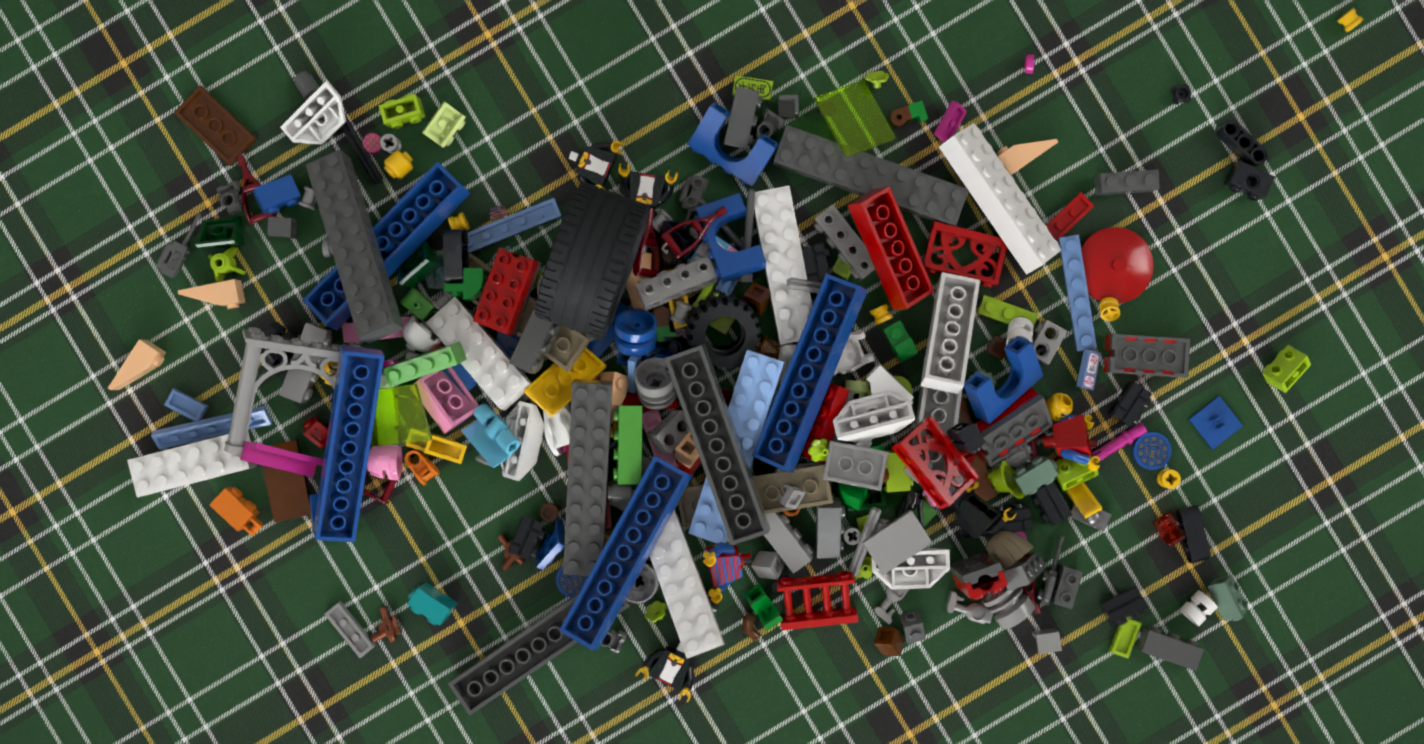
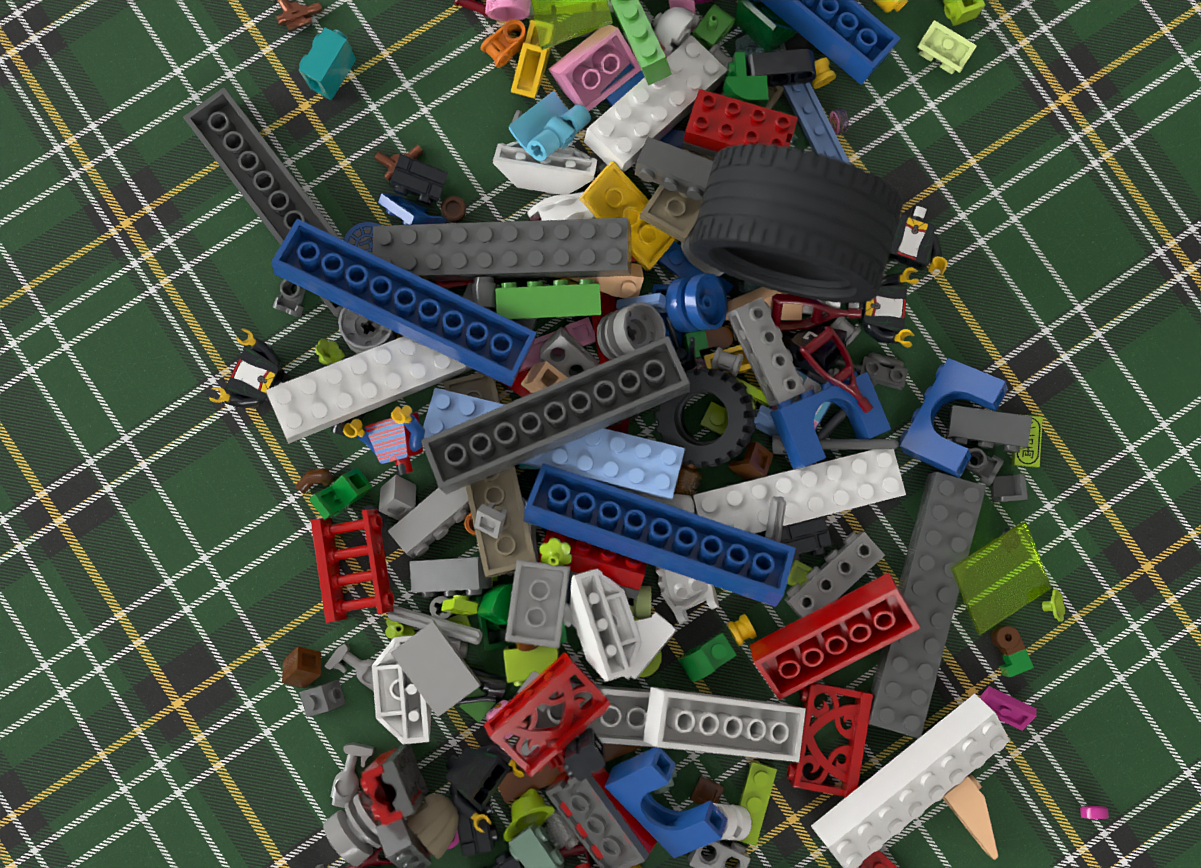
camera: 85 degrees right, 5 degrees down
none -> lime plate [441,595,478,616]

